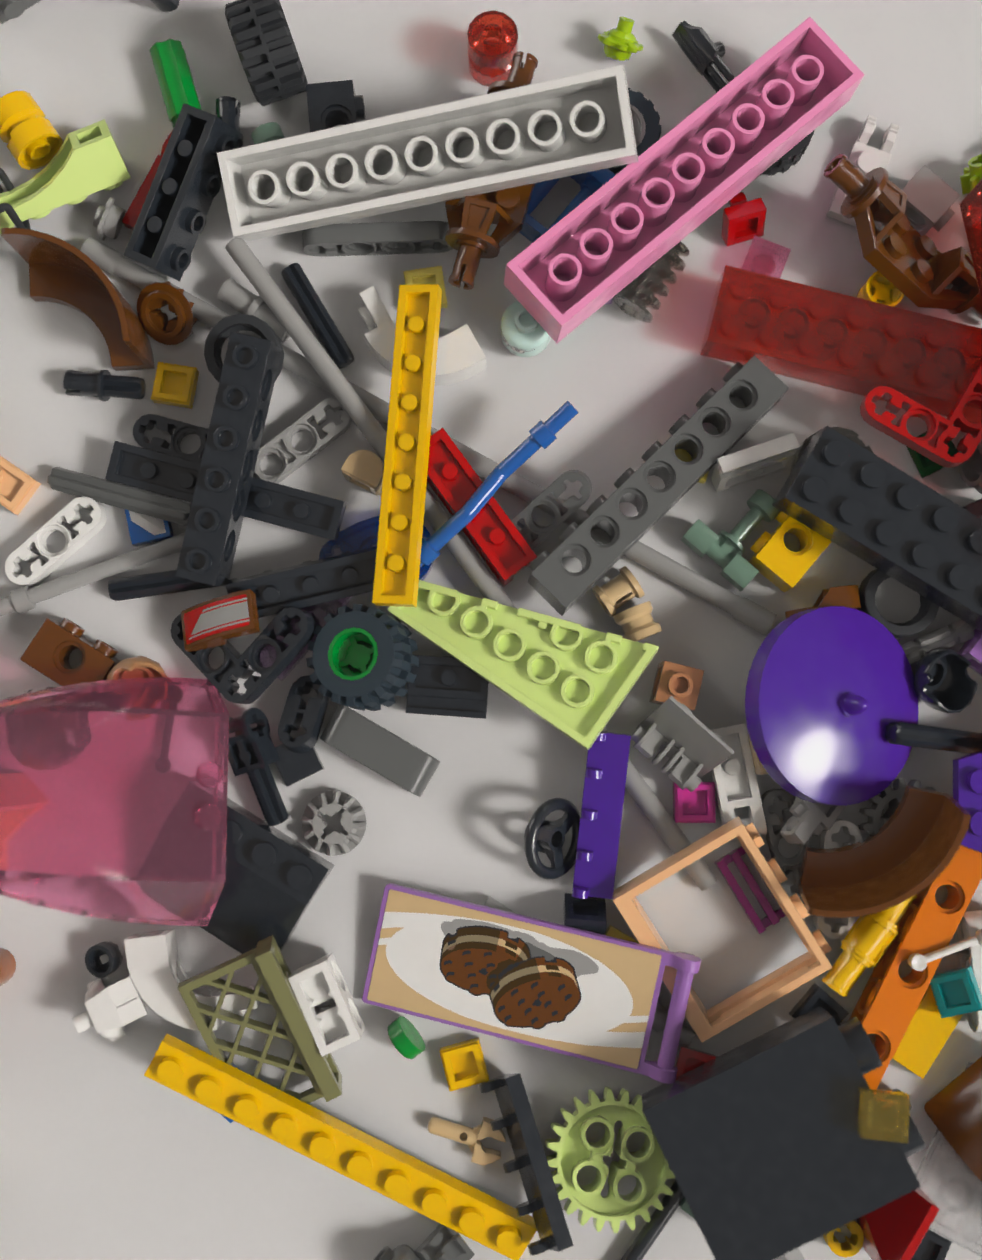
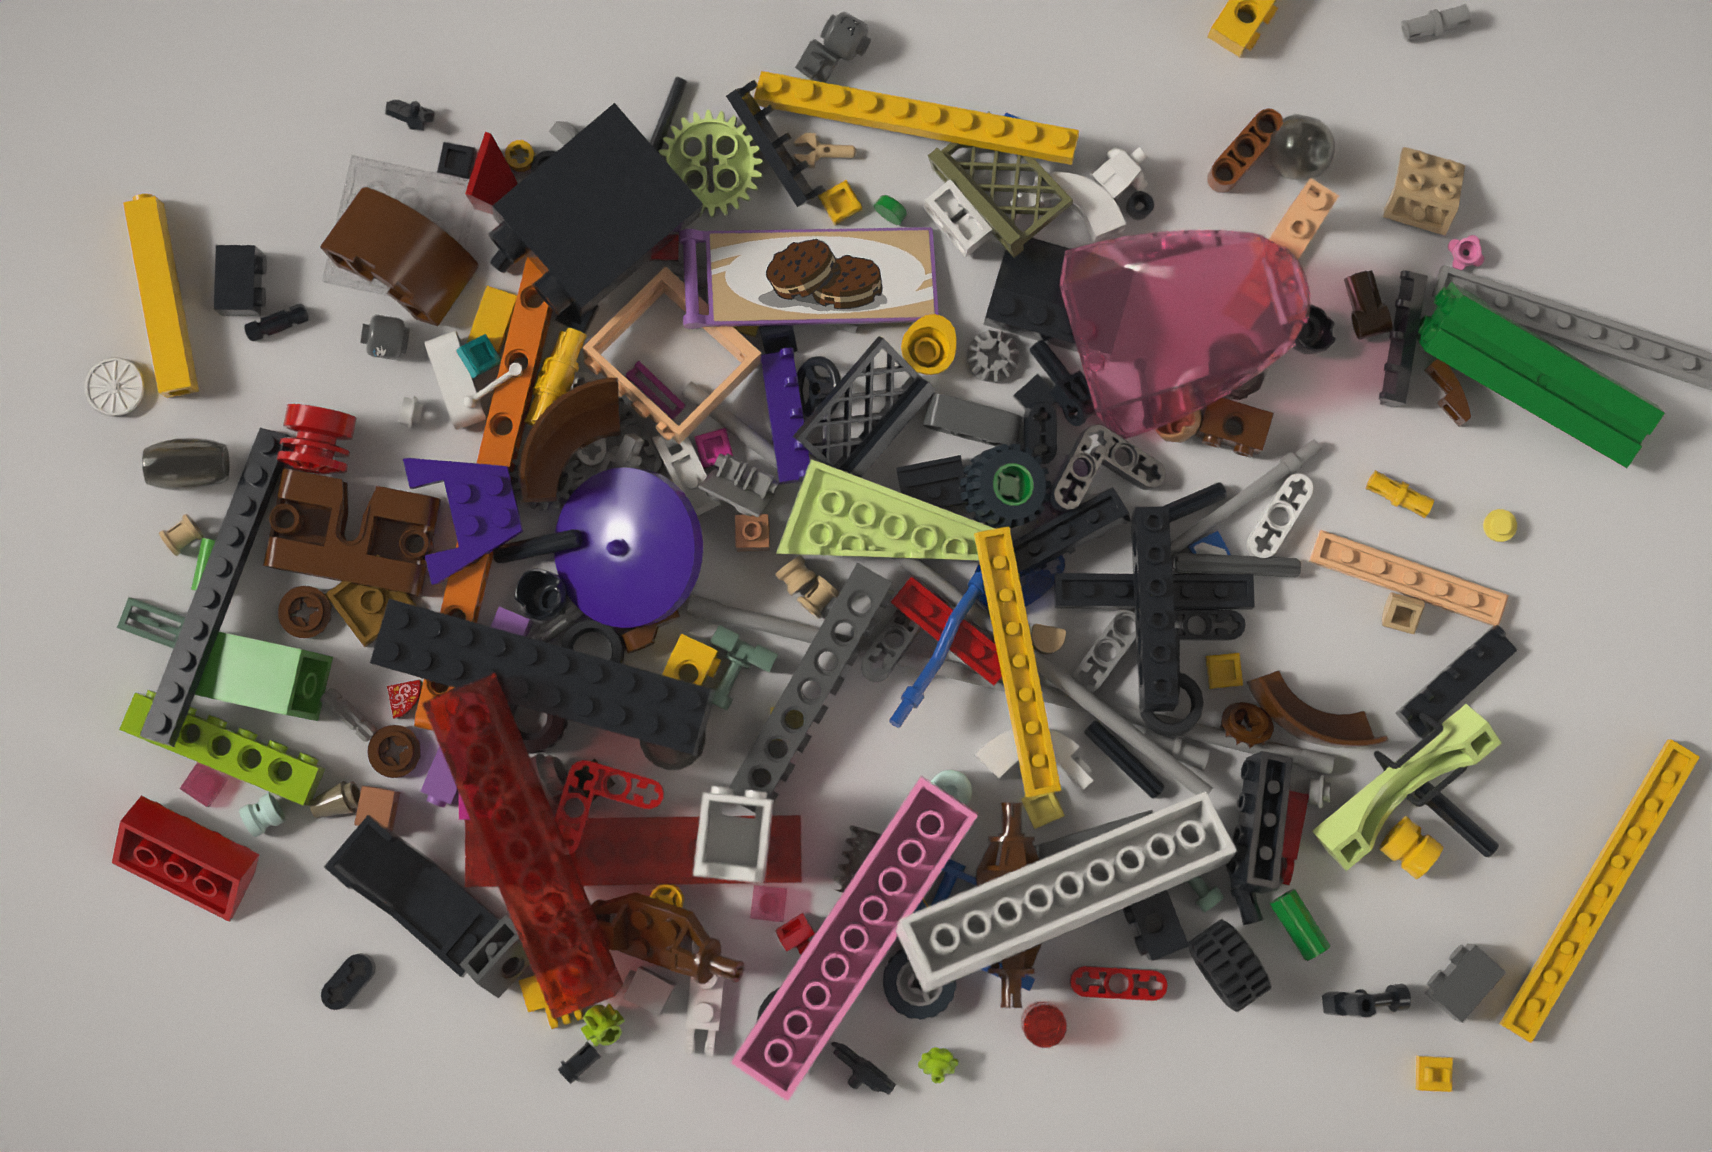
camera: 165 degrees right, 0 degrees up
black axle [63,370,146,402] -> none
slope [181,589,260,652] -> none
white plate [711,433,800,493] -> none
clear yellow tile [858,1088,910,1143] -> none
none -> white container [694,787,774,883]
none -> black fence [793,336,936,478]
none -> yellow piece [901,314,957,375]
none -> red beam [1069,966,1168,1001]

